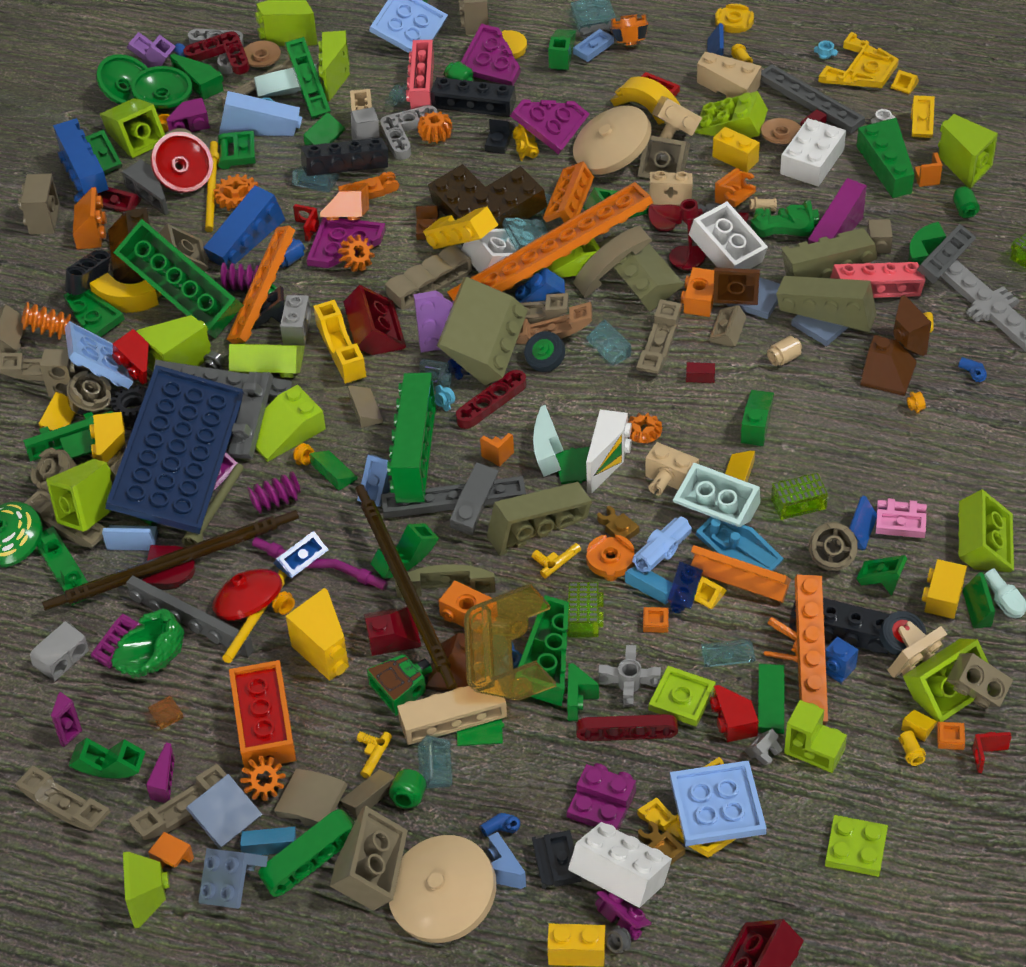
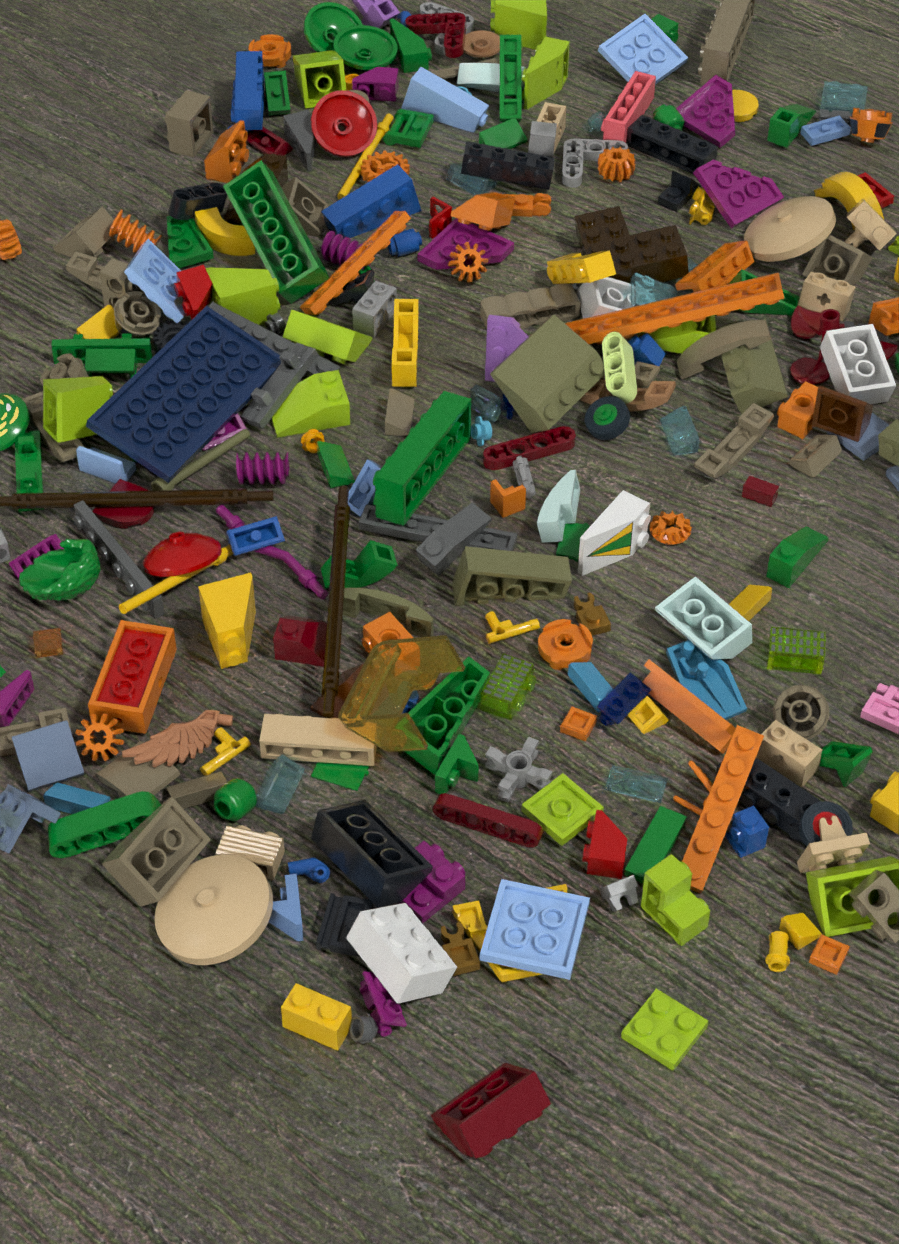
camera: 20 degrees right, 0 degrees up
yellow slope [90,412,126,462] -> none
light orange plate [272,591,295,615] -> none
dark red slope [343,285,406,355] -> none
torso [367,655,432,716] -> none
reddish brown slope [416,206,439,240] -> none
light blue piece [632,516,692,573] -> none
tan brick [645,442,699,496] -> none
tan brick [767,336,802,366] -> none
blue slope [849,495,877,550] -> none
red bracket [972,732,1012,774] -> none
none -> nougat animal [122,710,233,767]
none -> tan brick [216,825,285,881]
none -> orange plate [249,34,291,68]
none -> black slope [311,799,433,908]
none -> light grey axle [513,456,536,499]
none -> yellowish green beam [602,332,637,404]
none -> tan brick [756,720,822,788]

